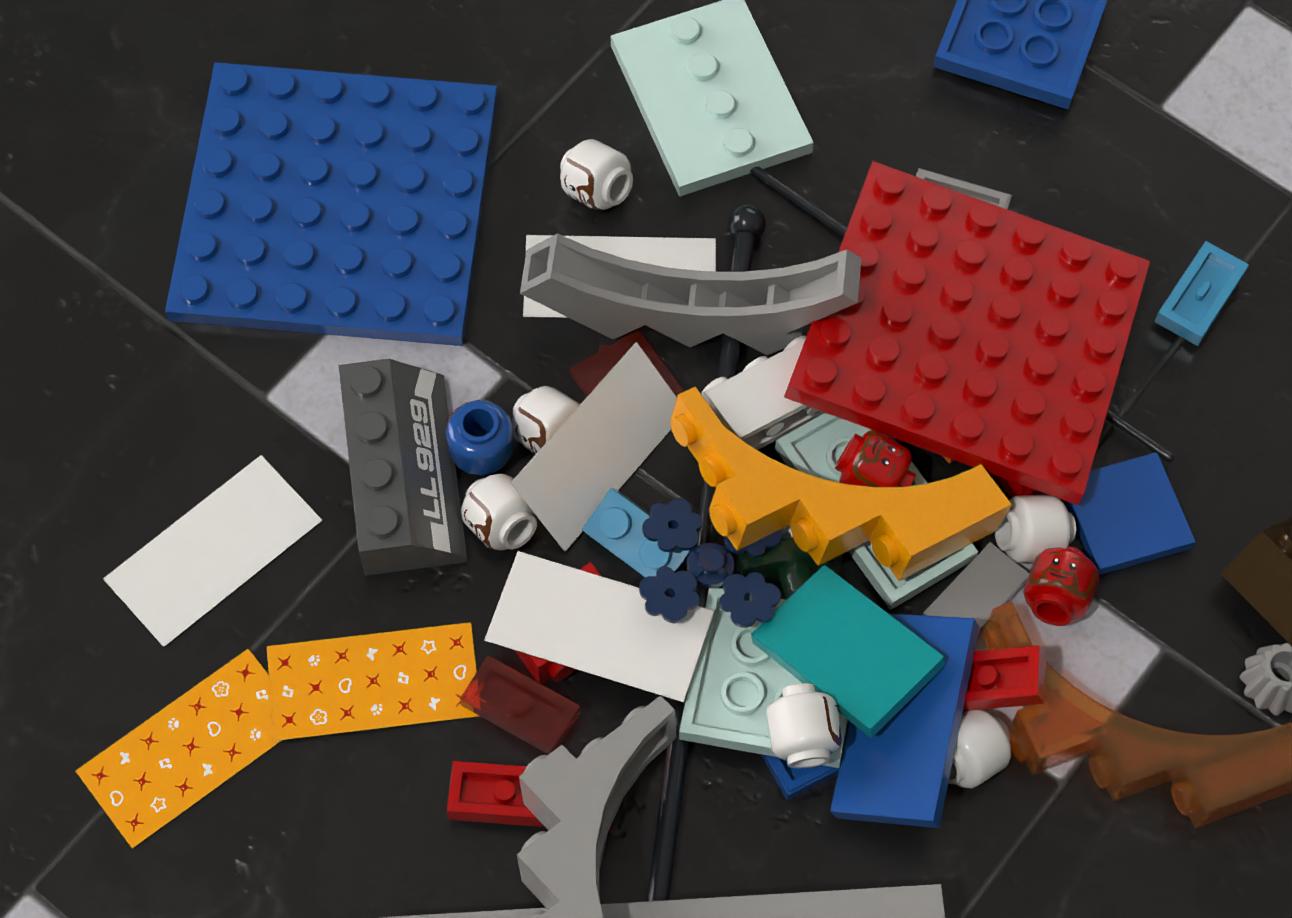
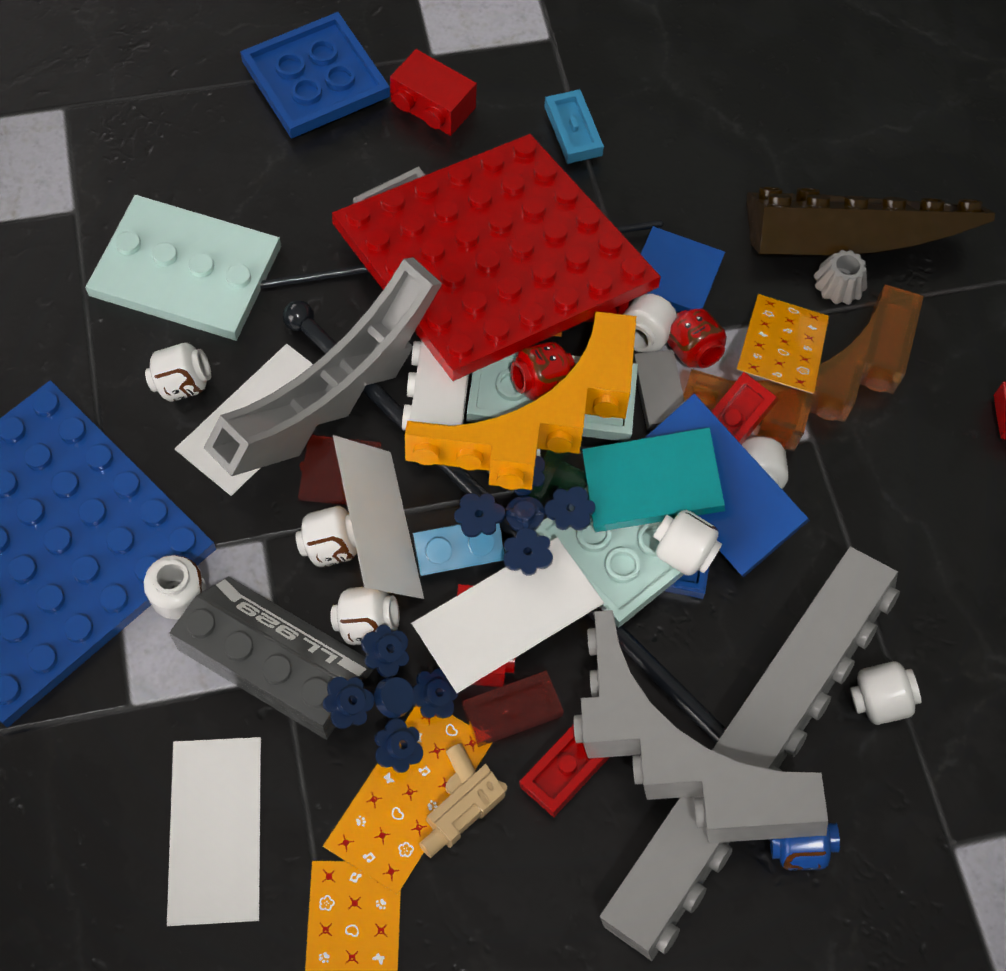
camera: 55 degrees left, 0 degrees up
blue head [446,400,514,476] -> none
none -> white head [143,555,206,620]
none -> dark blue plant [322,625,458,773]
none -> red brick [390,49,477,136]
none -> tan piece [419,743,507,858]
none -> light orange sticker [736,294,829,394]

